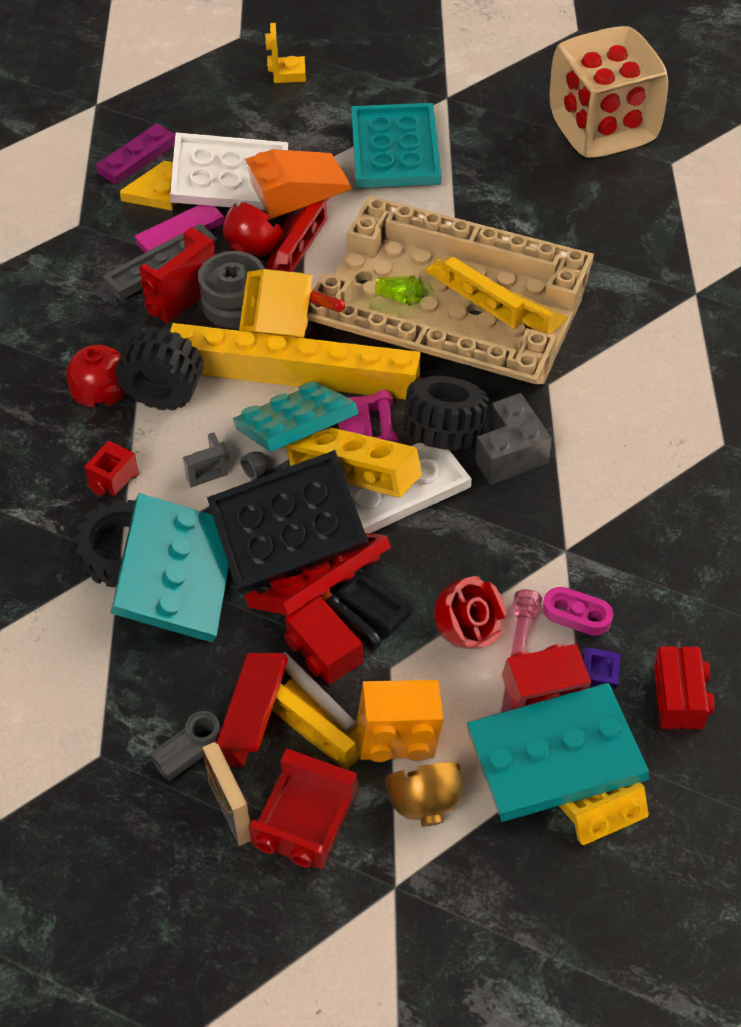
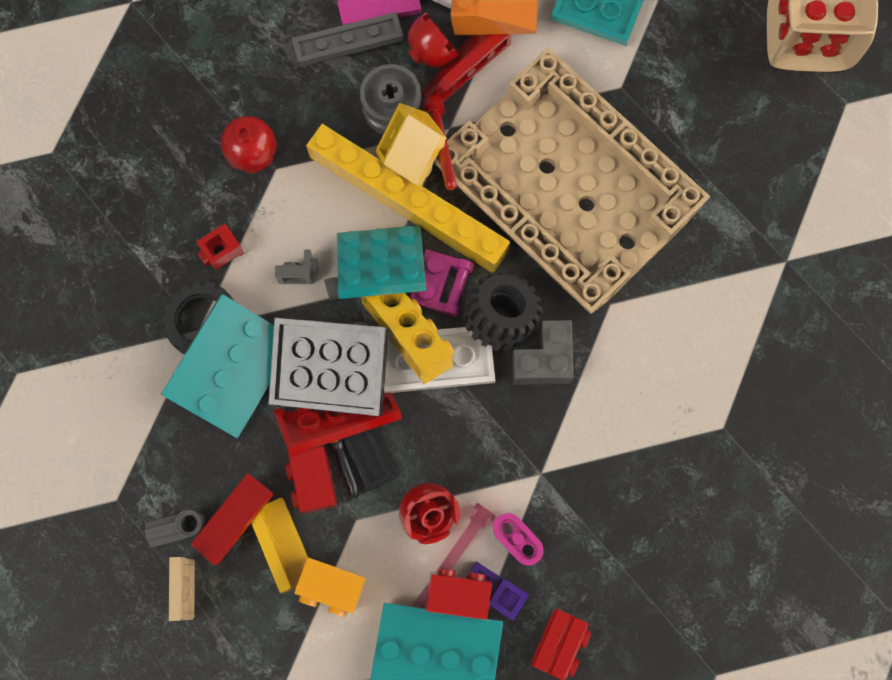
camera: 25 degrees right, 25 degrees up
black tyre [115,327,204,410] -> none
red panel [139,227,215,324] -> none
red panel [249,748,358,870] -> none
light grey bar [283,652,357,734] -> none
clear neon green cone [375,275,423,306] -> none
pearl gold cylinder [385,762,464,827] -> none
yellow wedge [425,256,568,335] -> none

